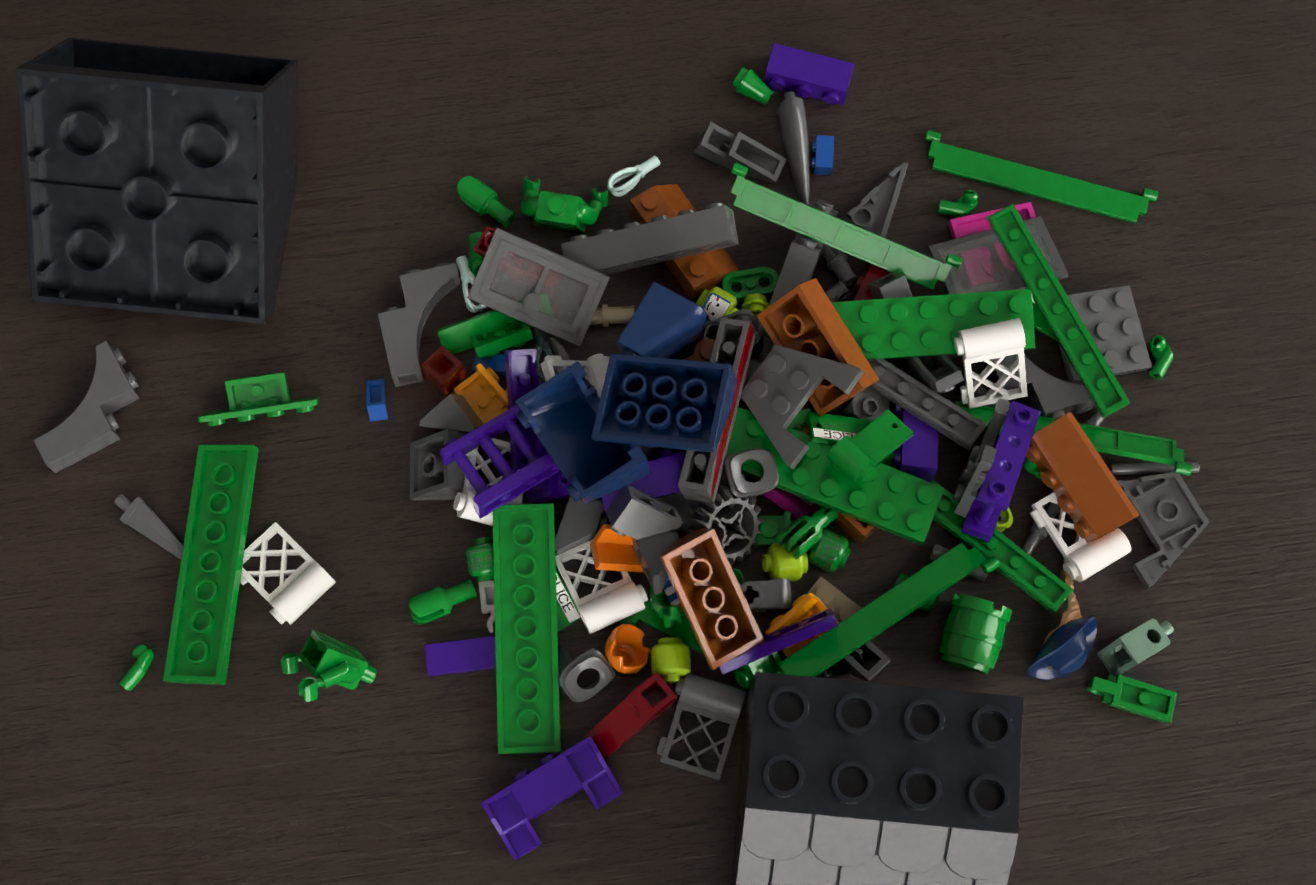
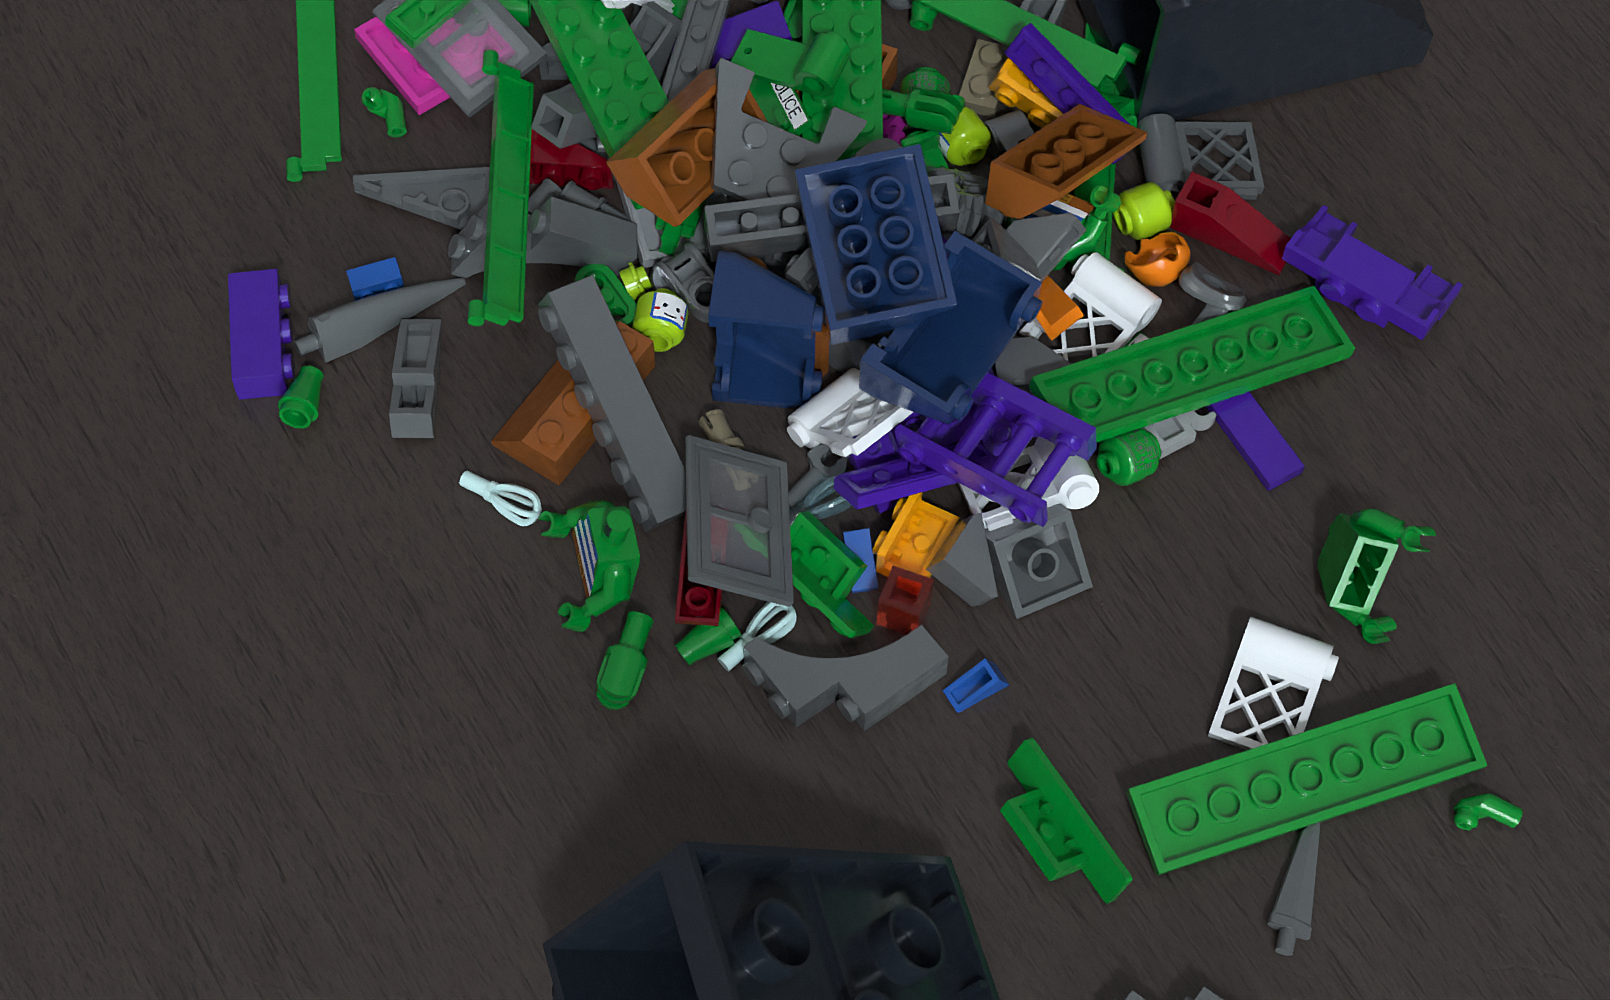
camera: 110 degrees left, 10 degrees down
green arm [409,579,477,625] -> none

